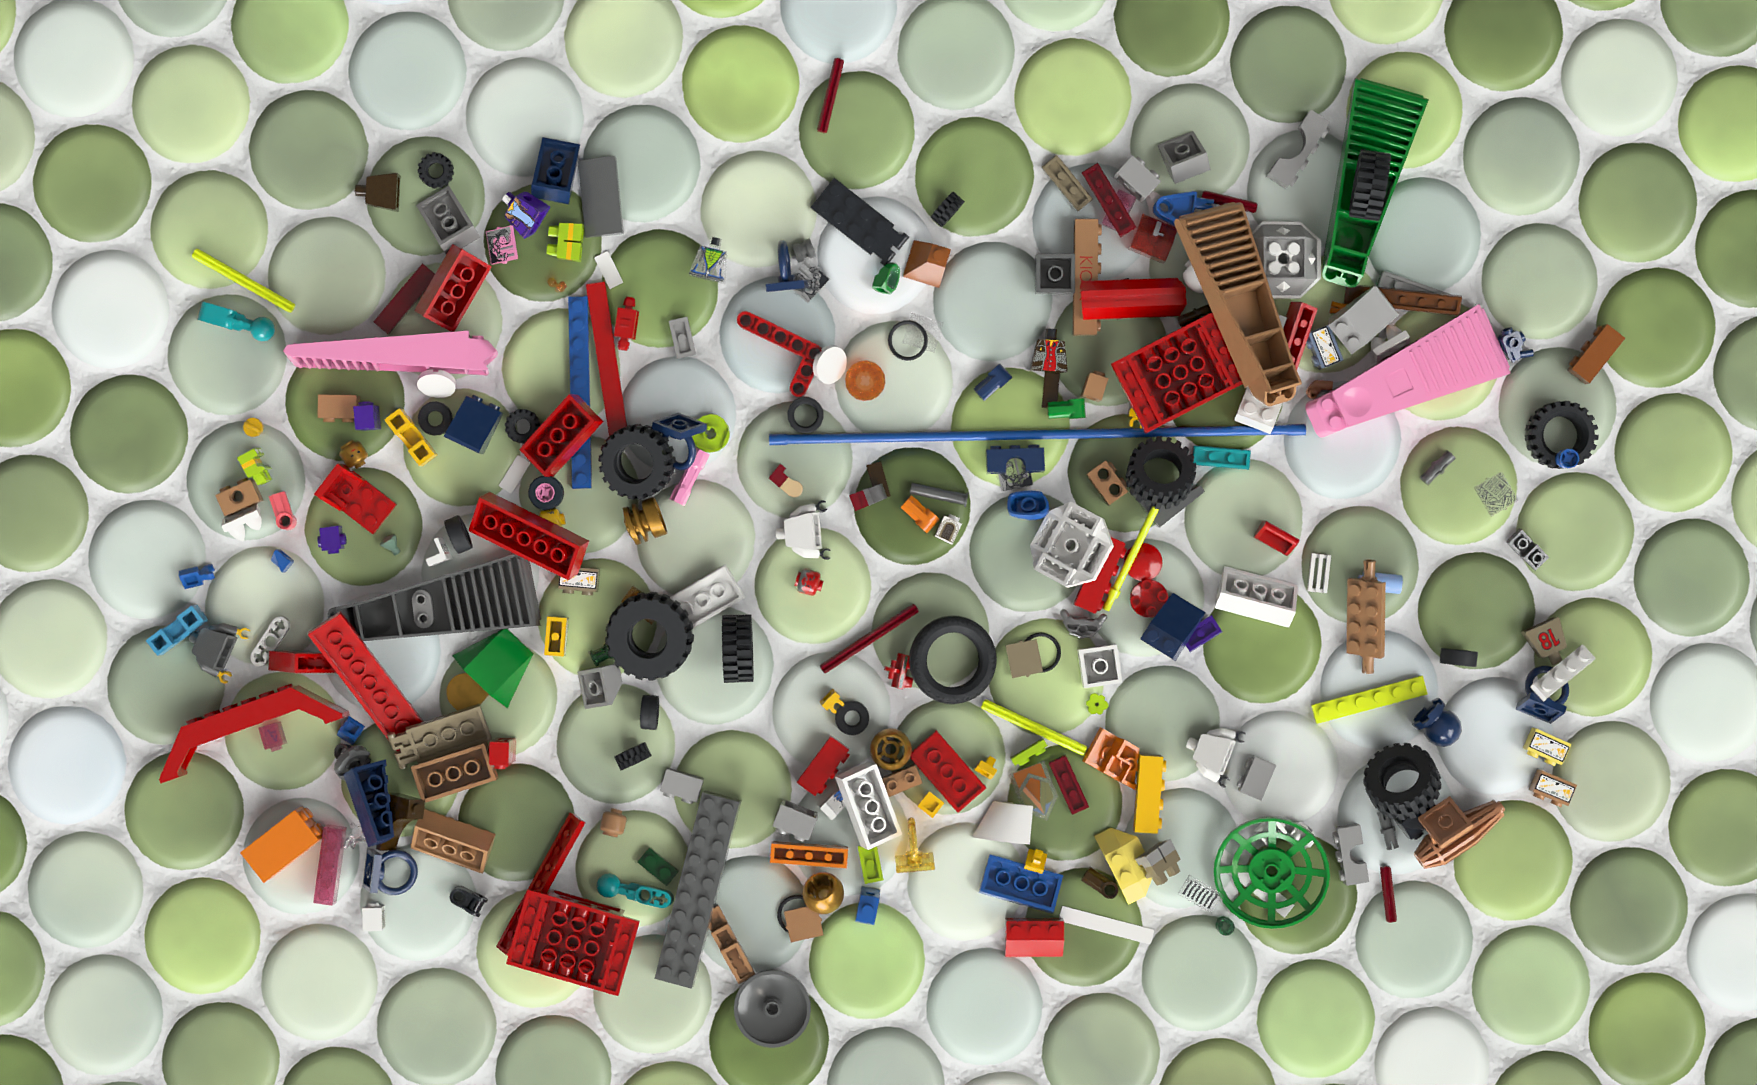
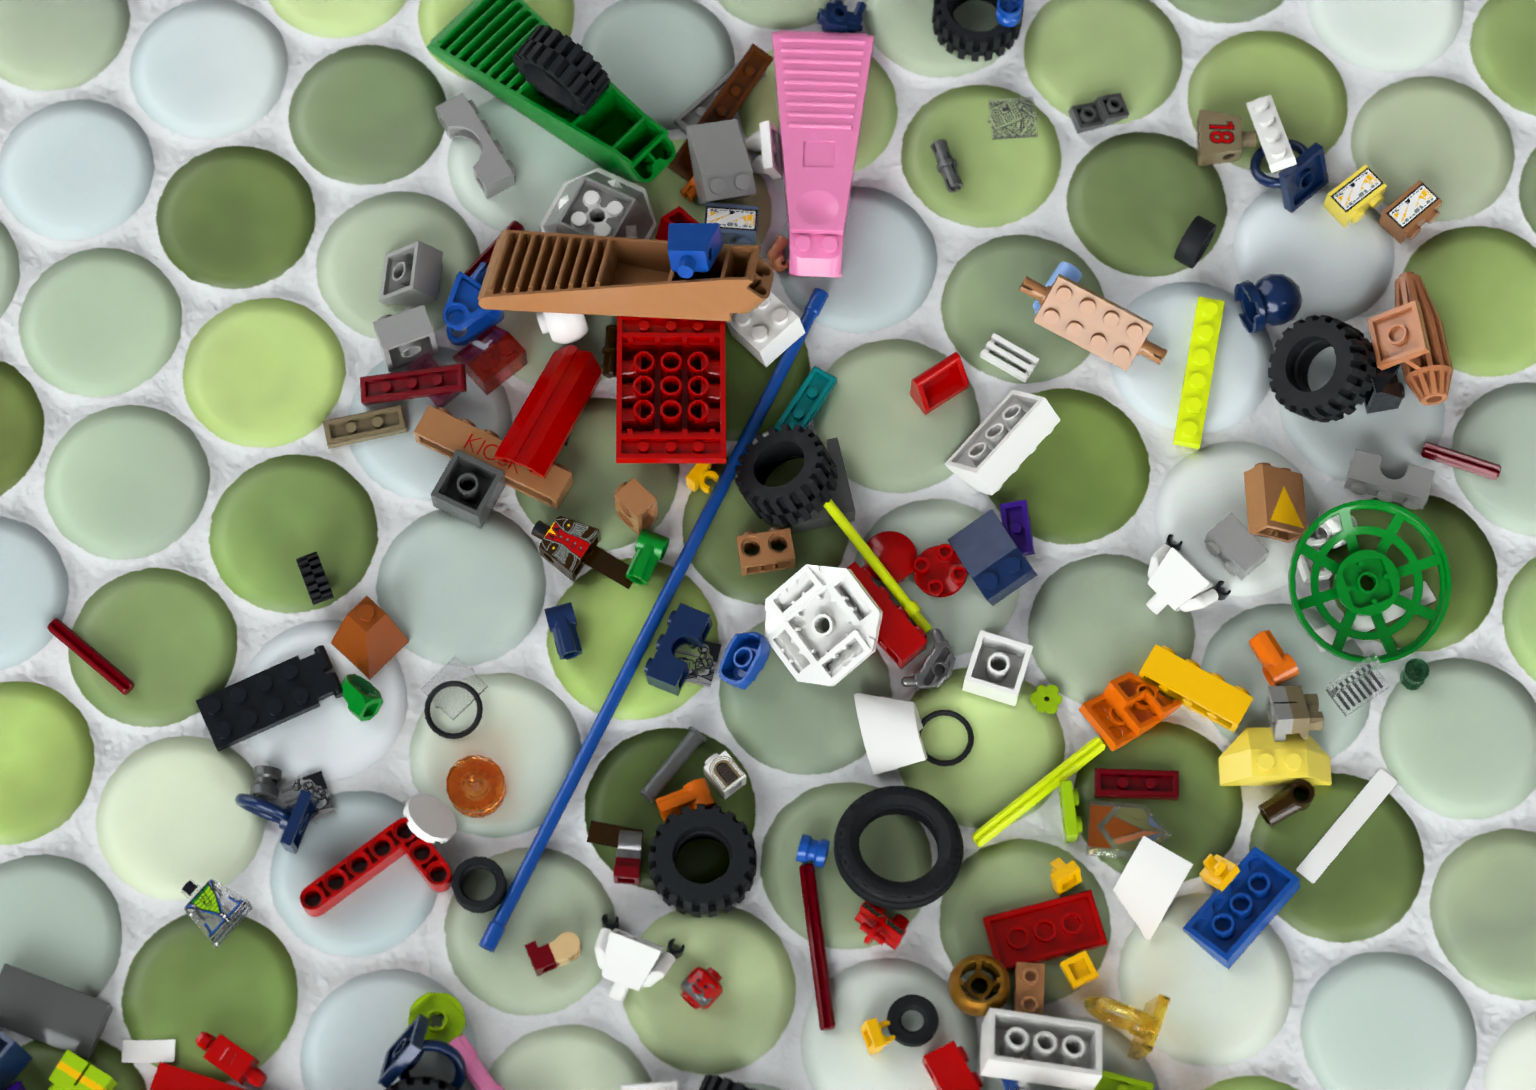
camera: 60 degrees left, 20 degrees down
light grey plate [669,317,696,359] -> none
dark tan piece [1005,639,1043,678] -> none
red slope [1005,918,1064,957] -> none
dark grey pin [1377,812,1399,850] -> none
none -> black tyre [648,804,757,918]
none -> blue torso [668,223,723,278]
none -> blue wheel [796,834,830,868]
none -> white slope [854,692,928,775]
none -> medium nougat brick [1244,462,1307,543]
none -> orange piece [1248,630,1299,686]

